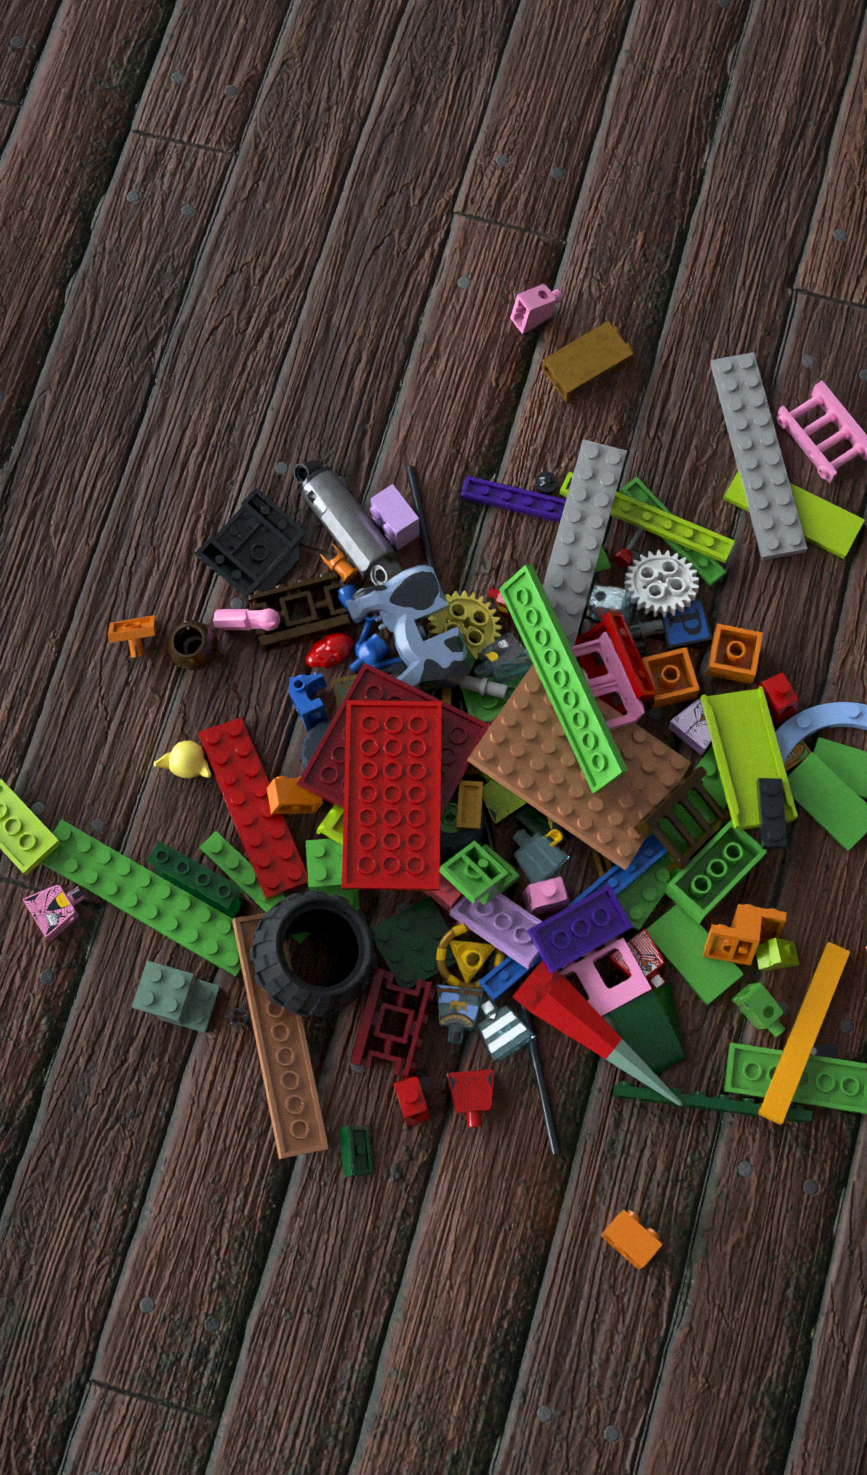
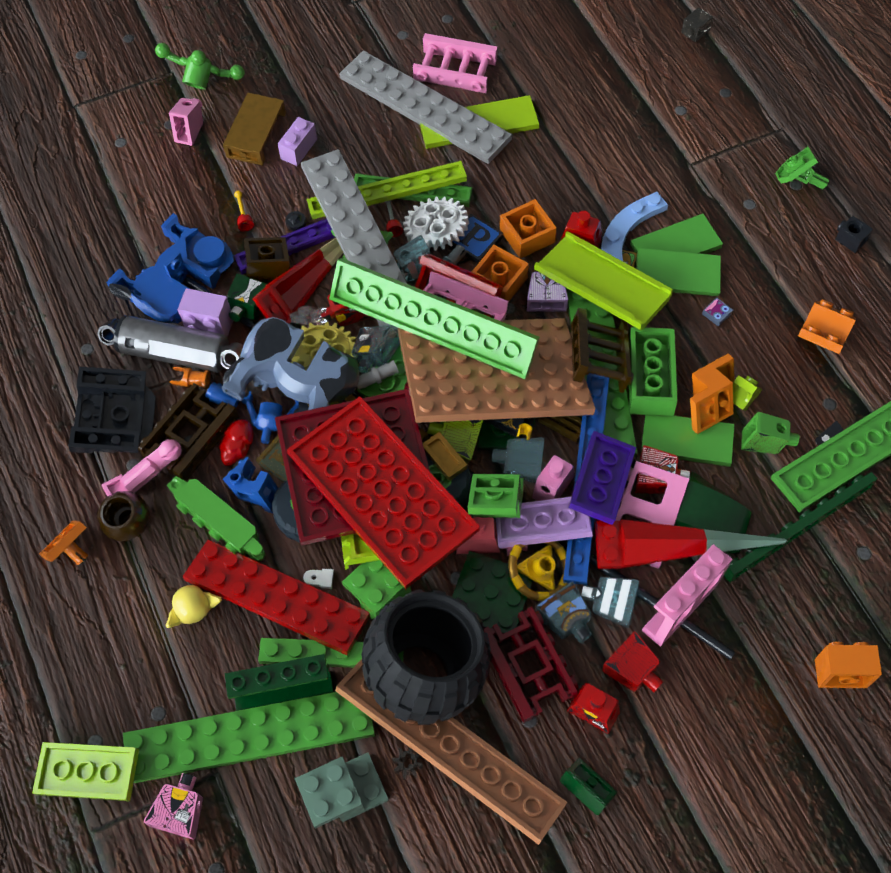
camera: 40 degrees left, 10 degrees down
orange brick [267,776,323,814] -> none
black plate [756,778,787,849] -> none
light orange tile [758,942,850,1125] -> none
none -> bright pink tile [102,474,132,497]
none -> blue animal [106,213,234,323]
none -> bright green wheel [155,43,245,90]
none -> bright green hinge [167,476,266,562]
none -> dark green torso [227,273,267,322]
none -> red hinge [234,190,254,232]
none -> dark brown slope [244,237,289,282]
none -> red plate [252,238,343,324]
none -> lavender brick [278,117,317,166]
none -> clear plate [290,306,328,325]
none -> white piece [303,569,334,589]
none -> bright pink window [642,544,733,647]
none -> tile [702,298,733,326]

